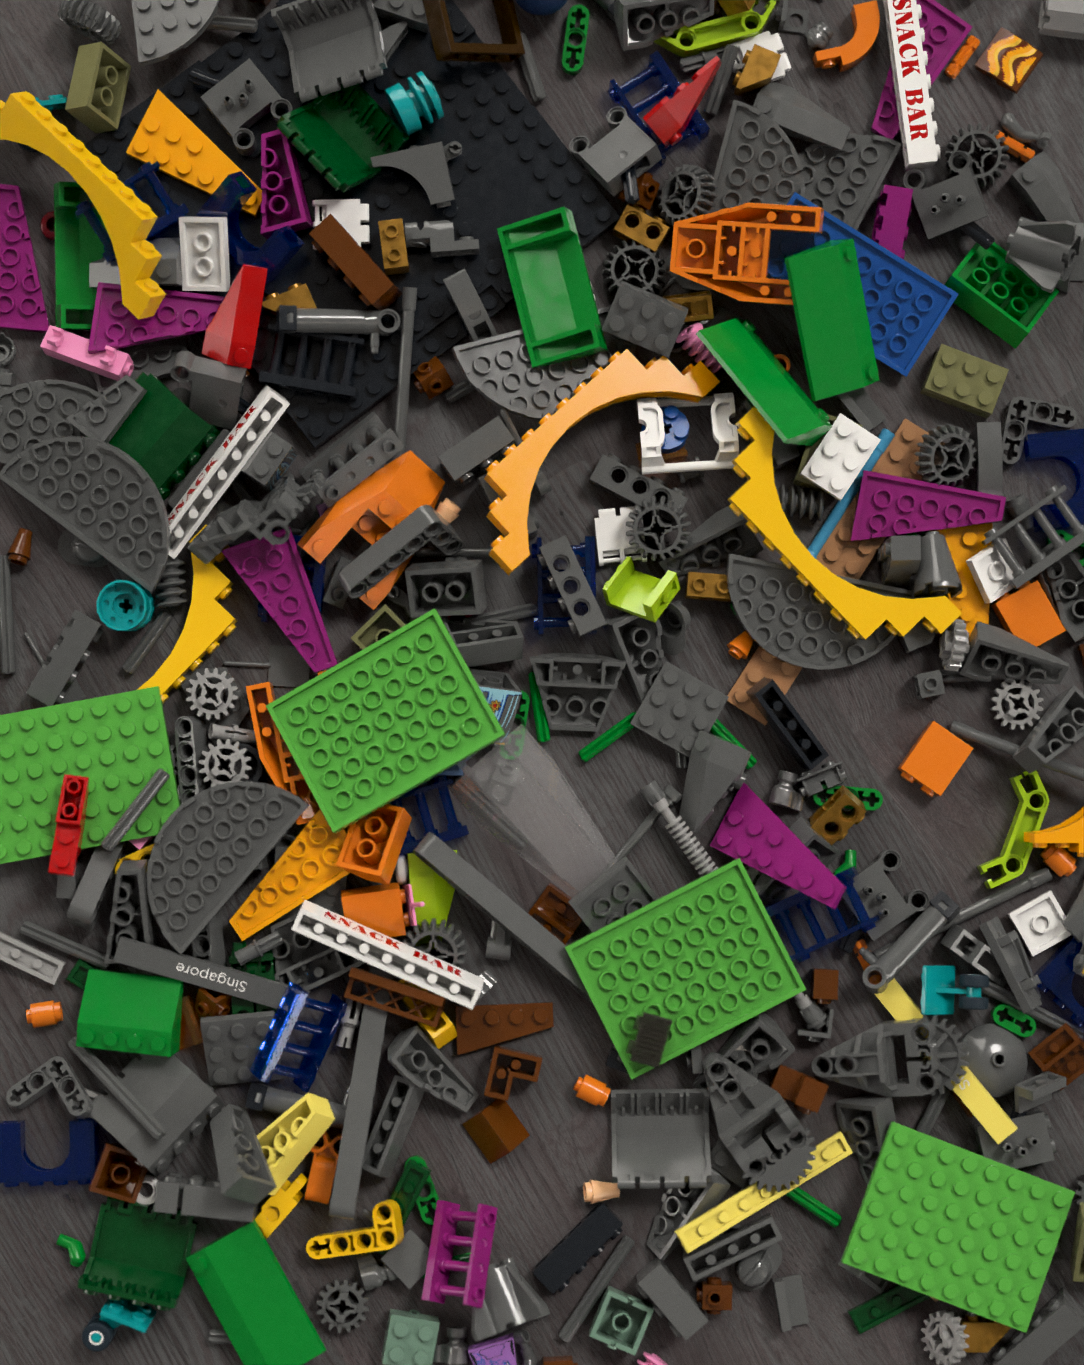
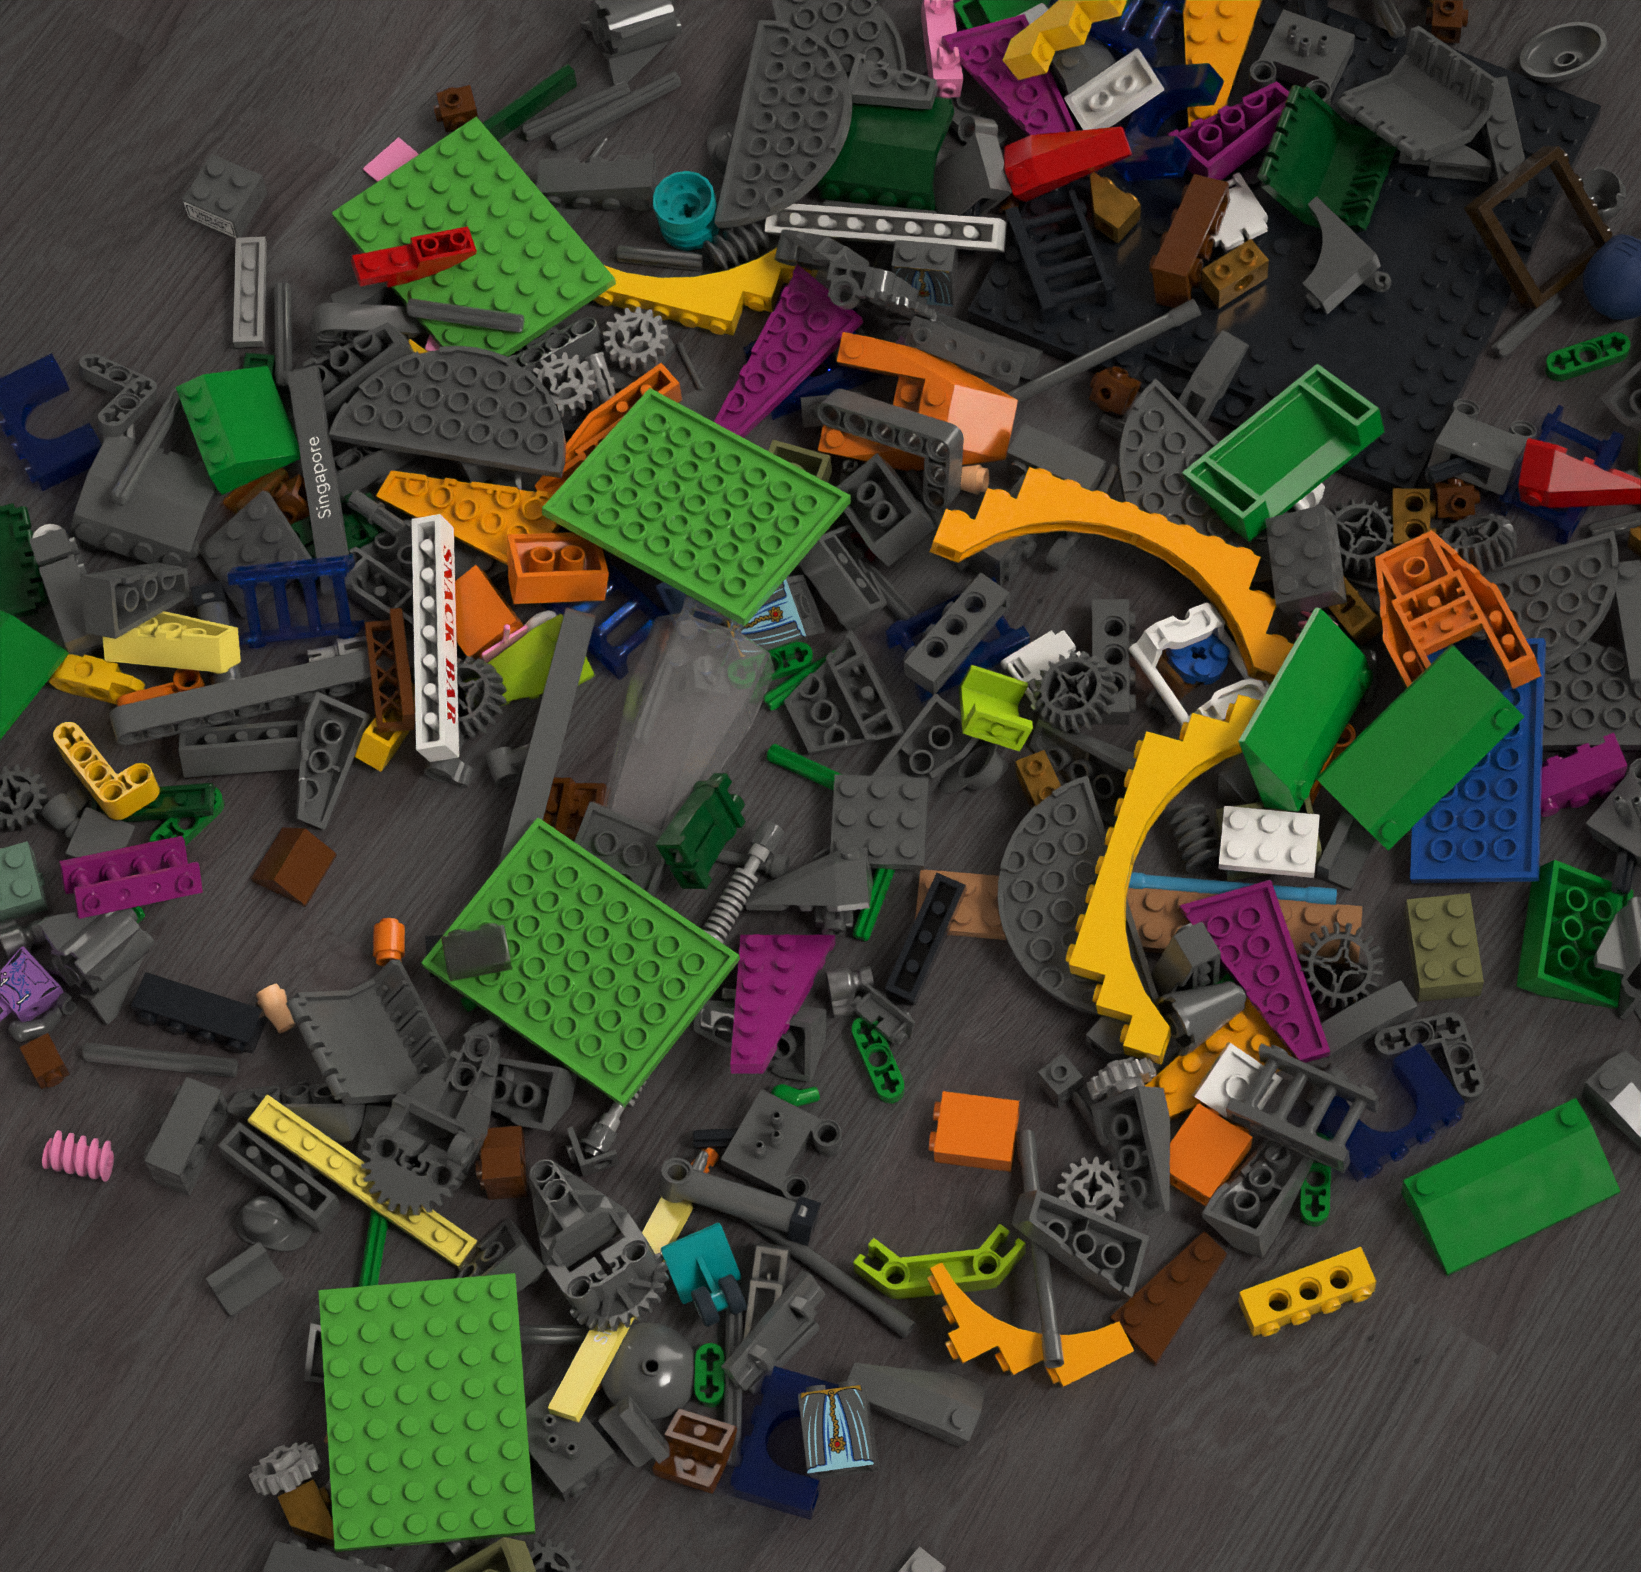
camera: 75 degrees right, 20 degrees down
reddish brown cone [7,528,33,566] -> none
orange brick [26,1000,63,1028] -> none
reddish brown slope [88,1143,148,1204] -> none
dark grey piece [276,305,400,354] -> none
teal wheel [384,71,444,136] -> none
dark grey plate [405,220,480,258] -> none
reddish brown wing [456,1002,554,1055] -> none
reddish brown brick [484,1045,543,1101] -> none
sand green brick [589,1285,654,1356] -> none
reddish brown brick [696,1277,732,1314] -> none
orange cone [727,630,754,660] -> none
clear blue fence [765,866,880,963] -> none
pearl gold brick [809,785,866,845] -> none
reddish brown brick [810,968,839,1004] -> none
dark green tile [848,1284,930,1334] -> none
white plate [1008,890,1071,957] -> none
orange brick [1040,843,1077,877] -> none
none -> dark green hips [655,773,746,889]

